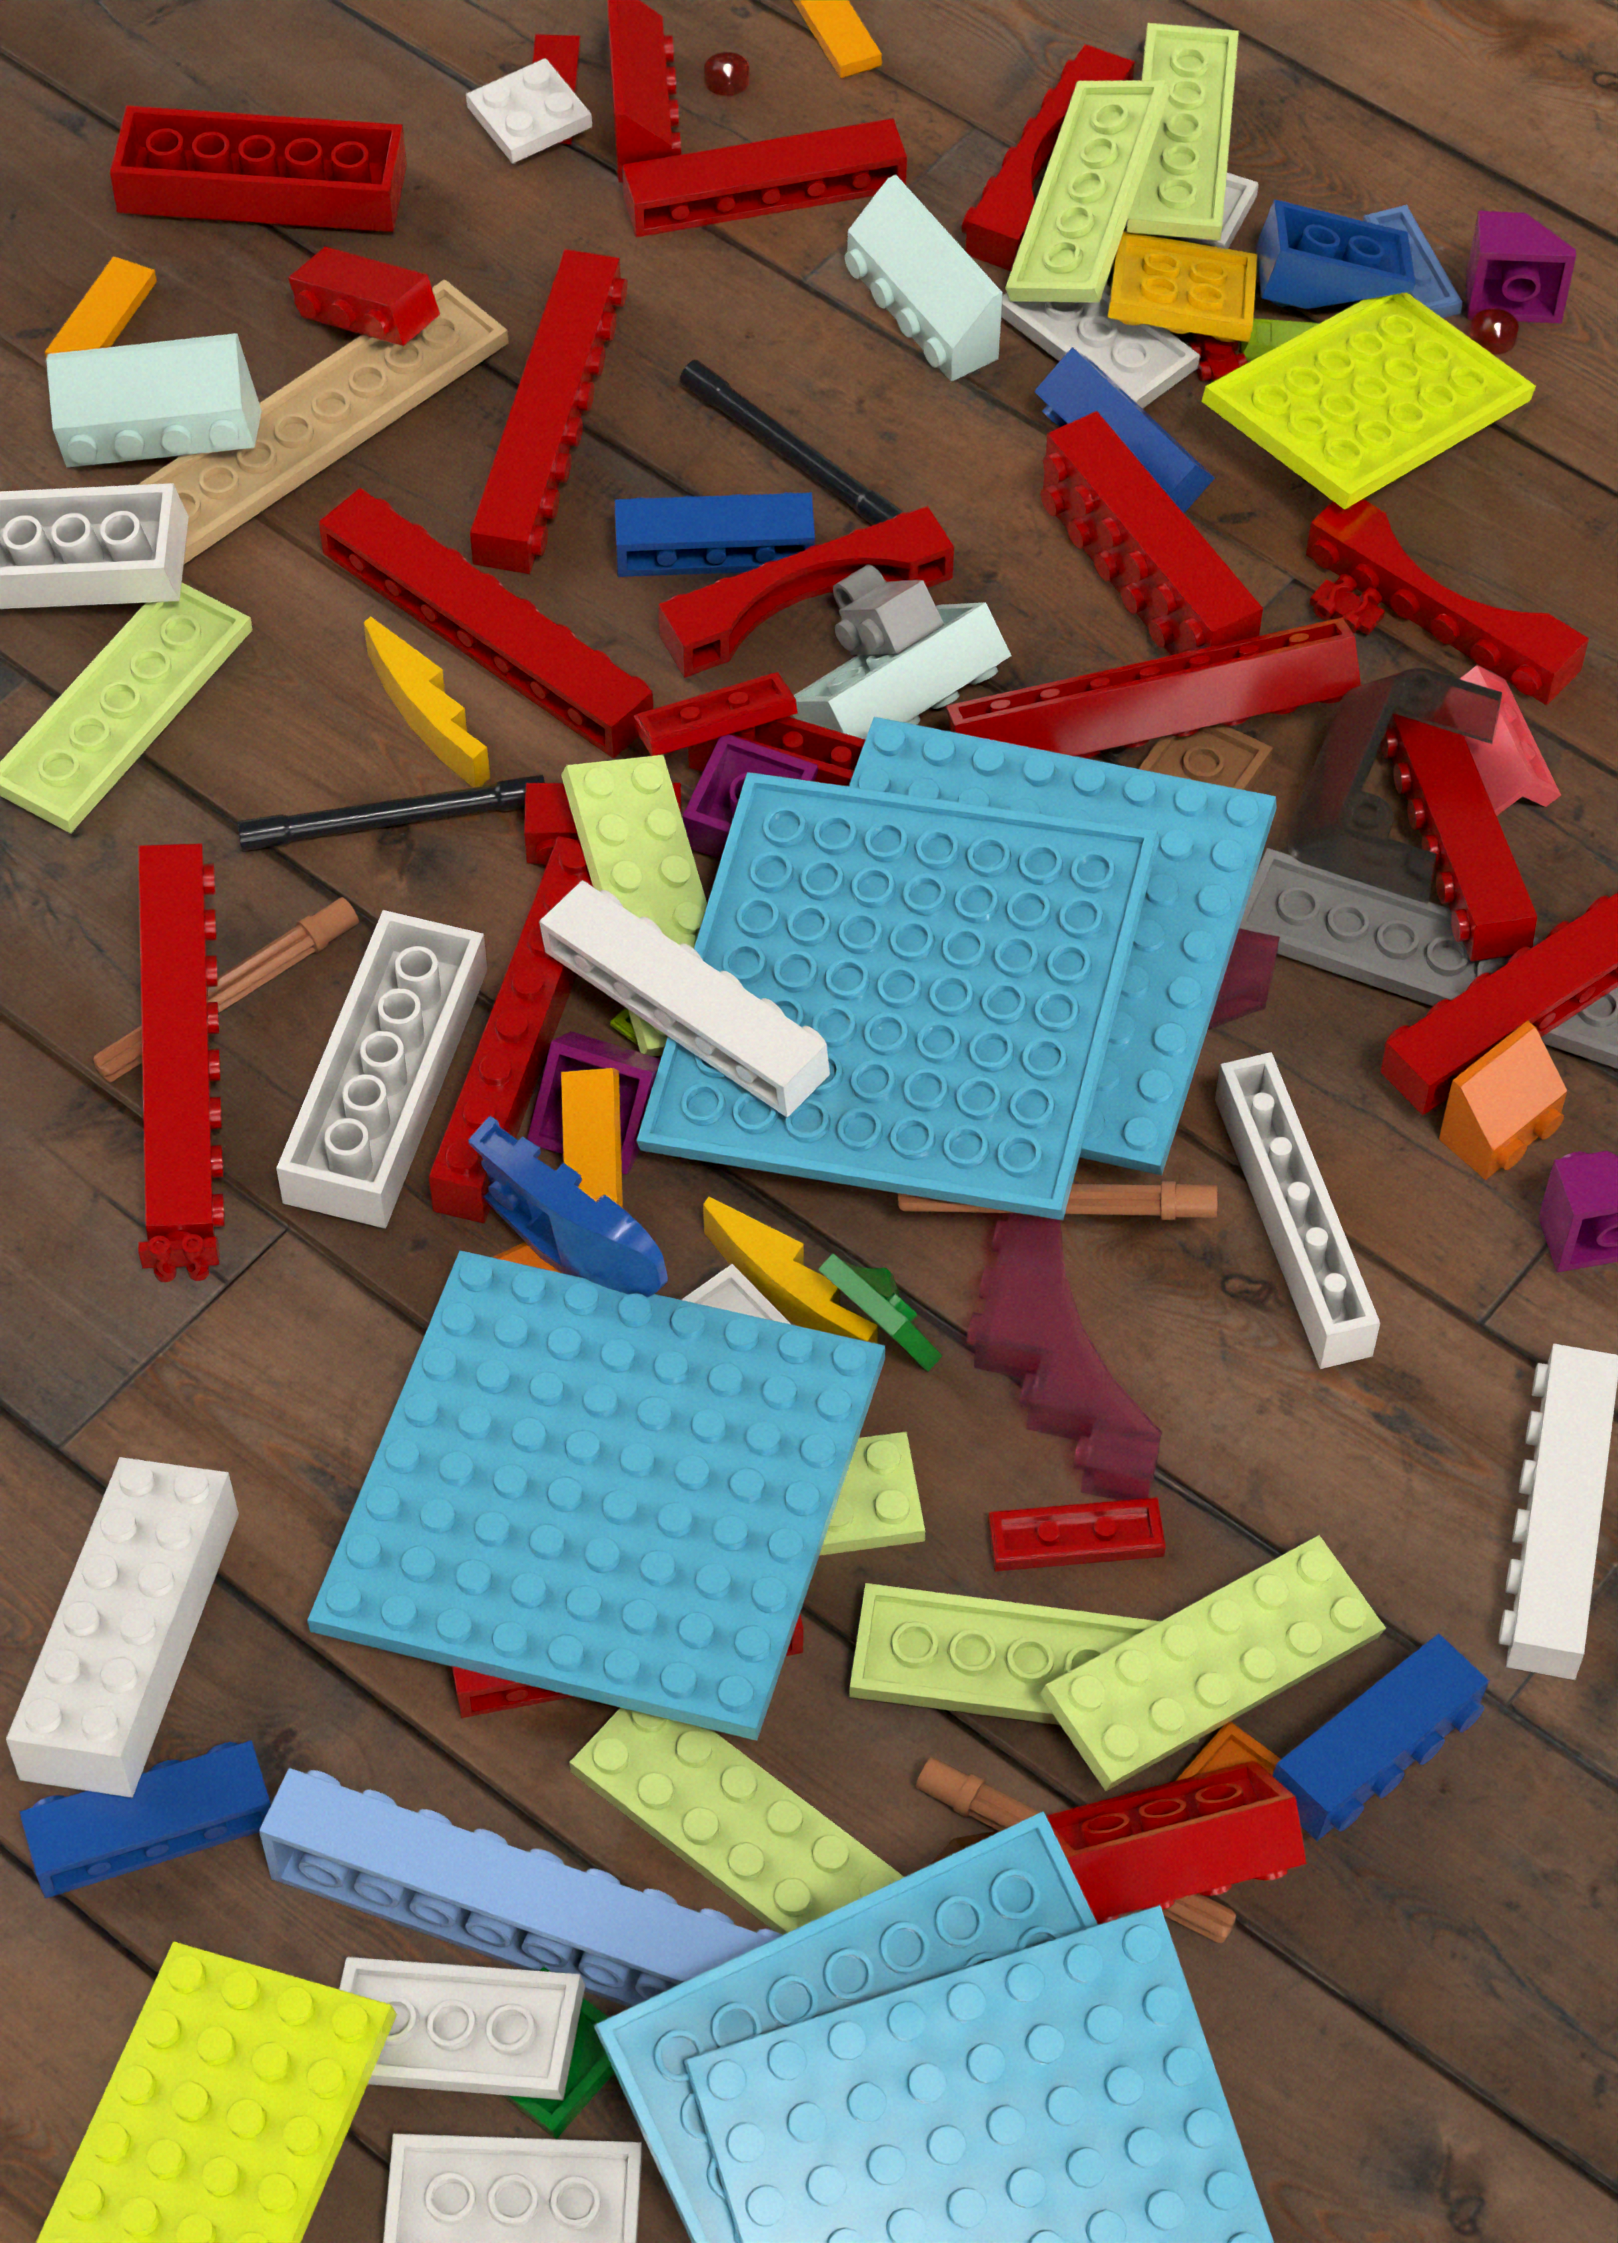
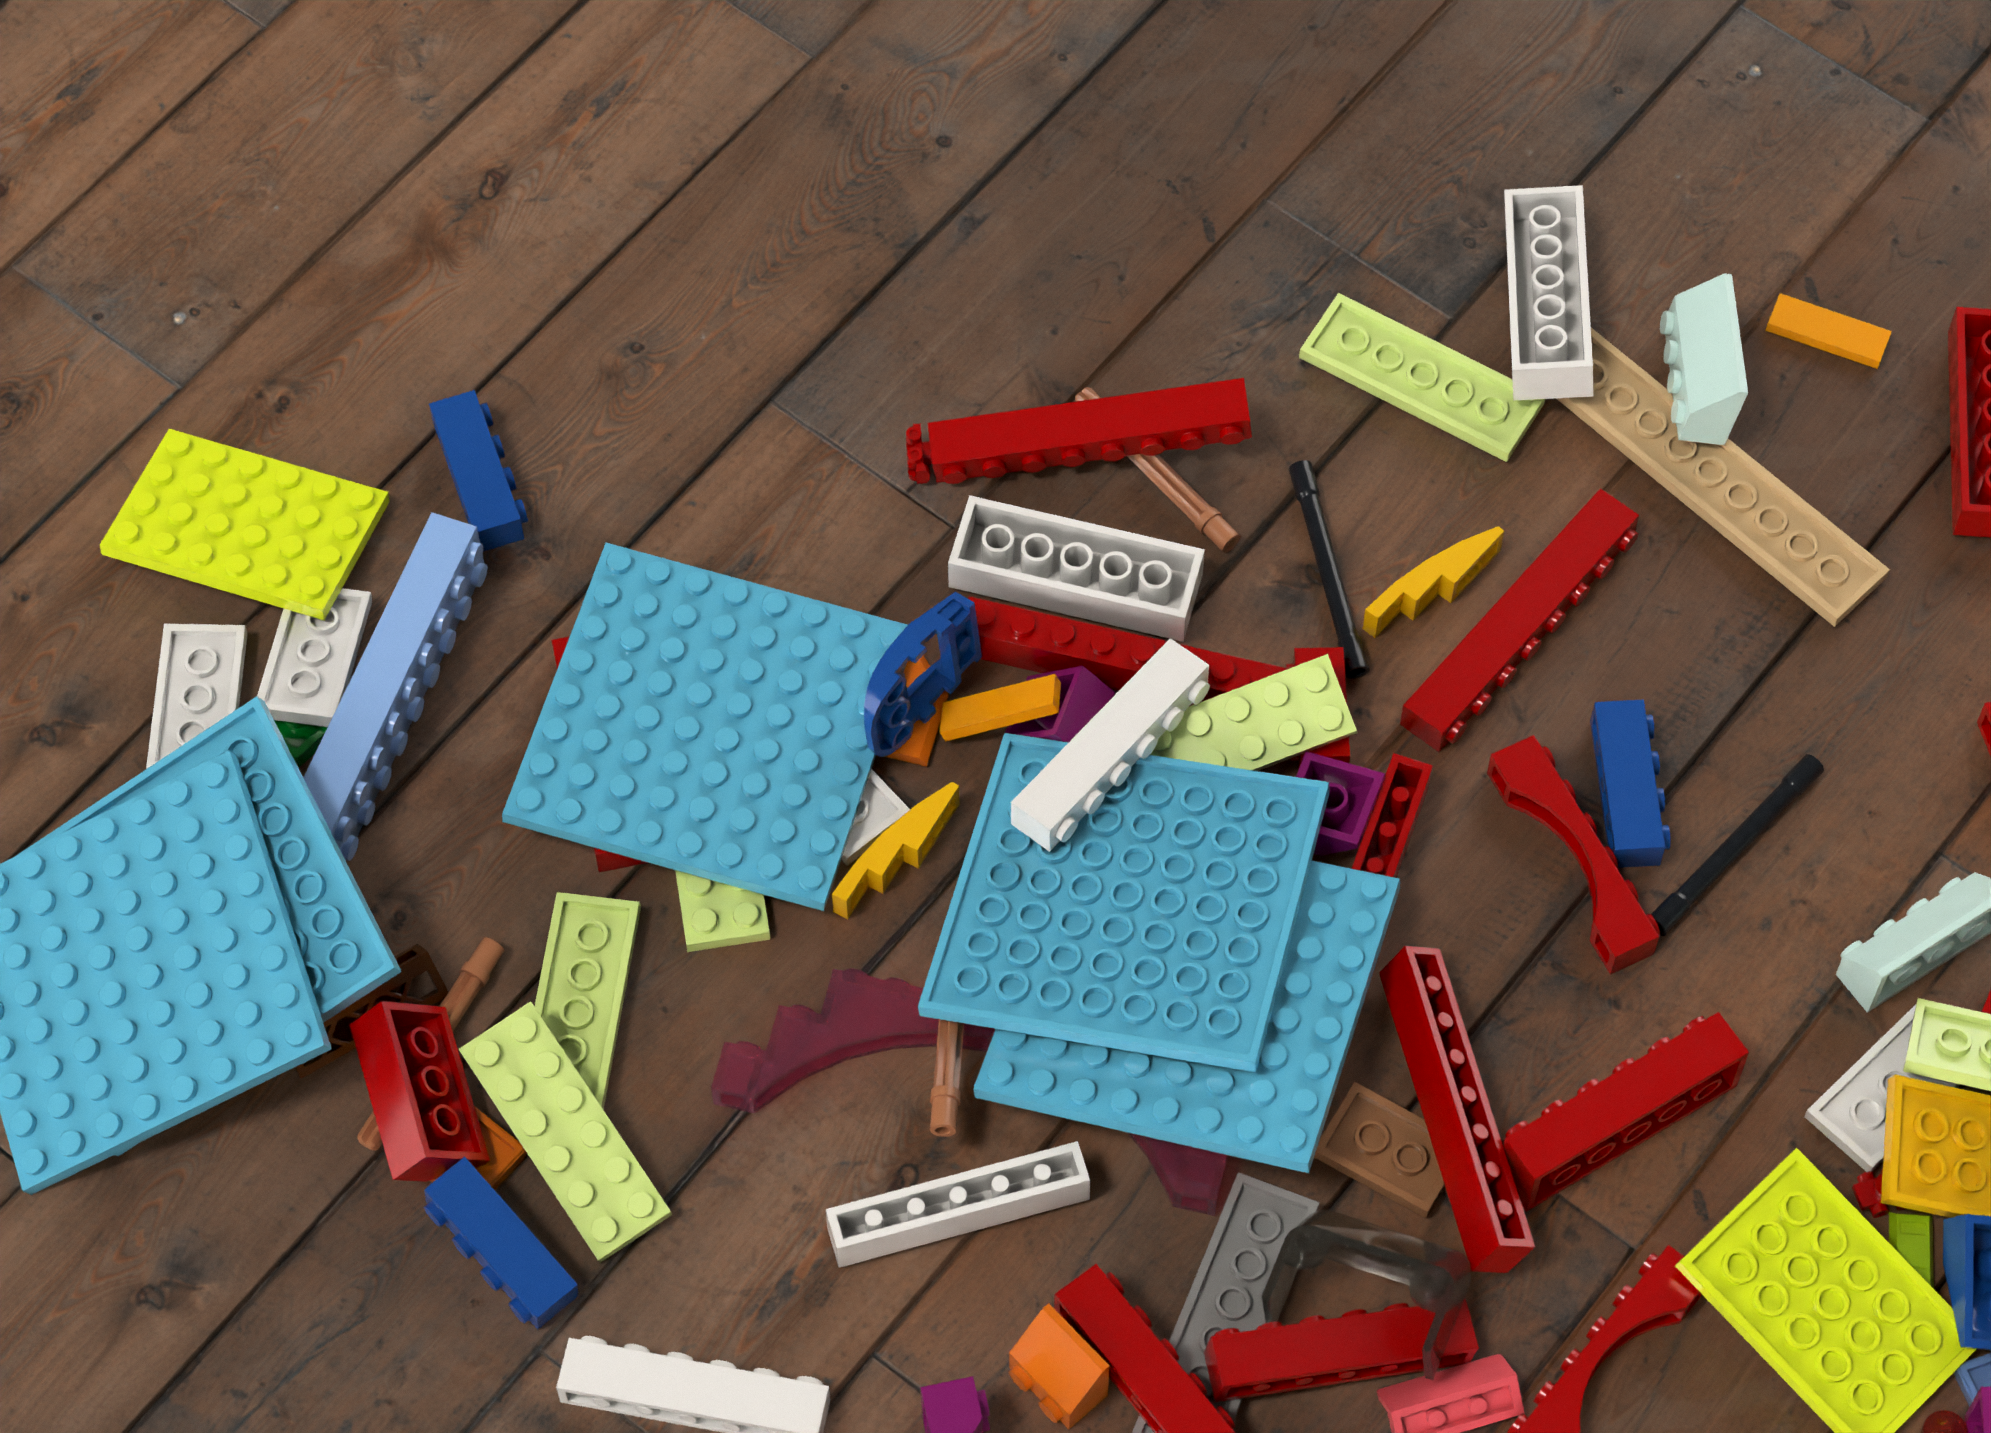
camera: 90 degrees right, 5 degrees up
white brick [6,1457,239,1798] -> none
red brick [288,246,440,346] -> none
red brick [470,249,628,574] -> none
yellowish green plate [570,1707,904,1935] -> none
red tile [634,672,798,756] -> none
light aqua slope [792,602,1011,740] -> none
green plate [818,1253,943,1372] -> none
light grey hinge [833,565,944,655] -> none
red tile [988,1497,1166,1572] -> none
blue brick [1034,347,1215,513] -> none
red piece [1309,574,1385,635] -> none

